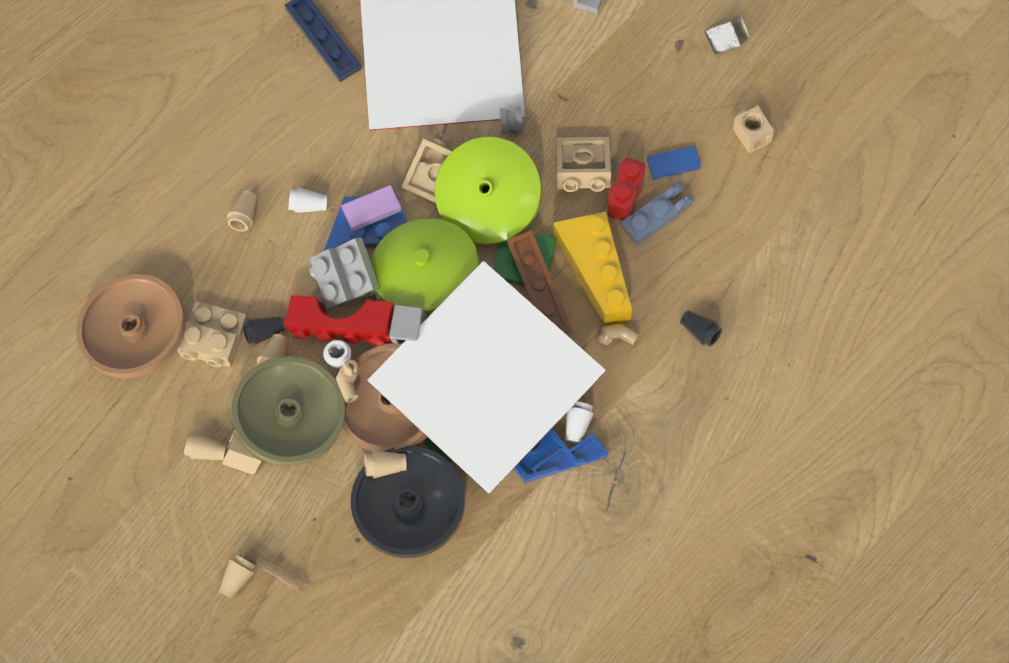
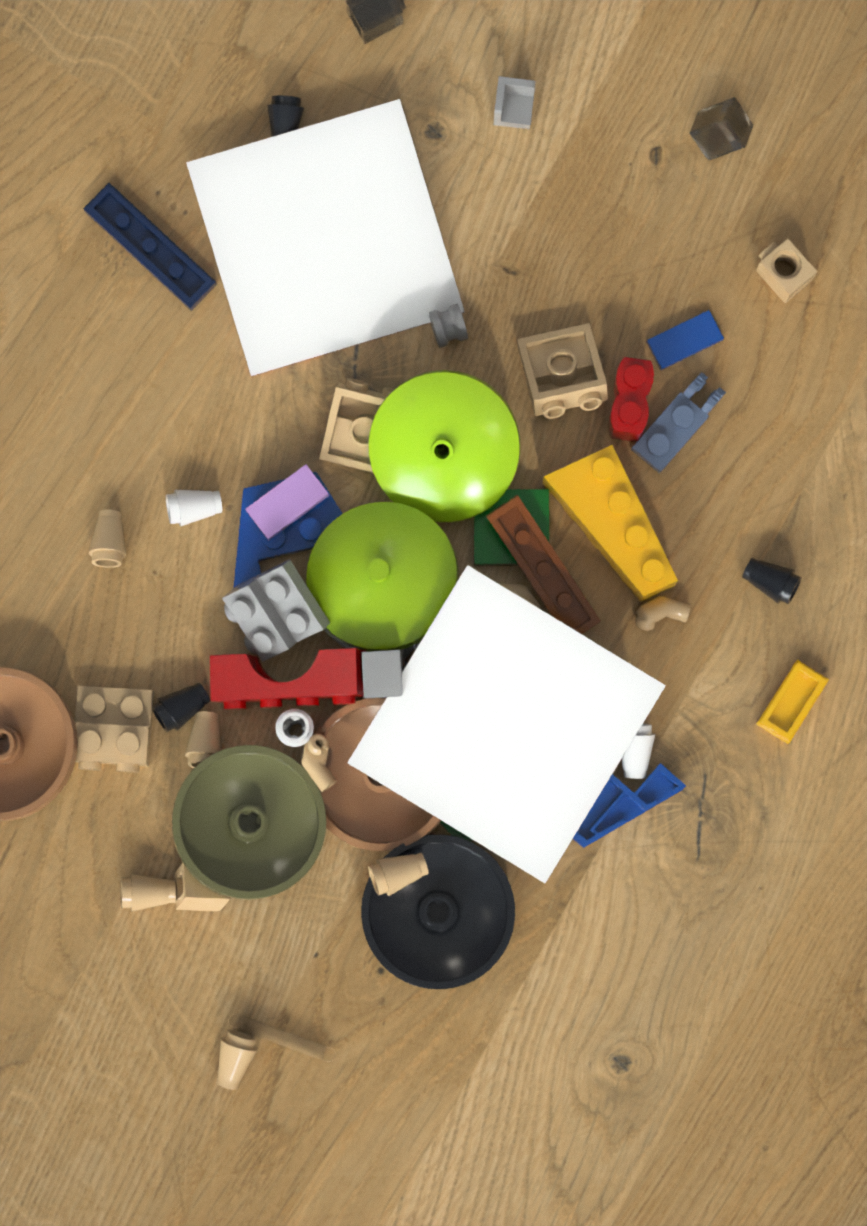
camera: 15 degrees left, 15 degrees up
none -> yellow tile [756,659,829,744]

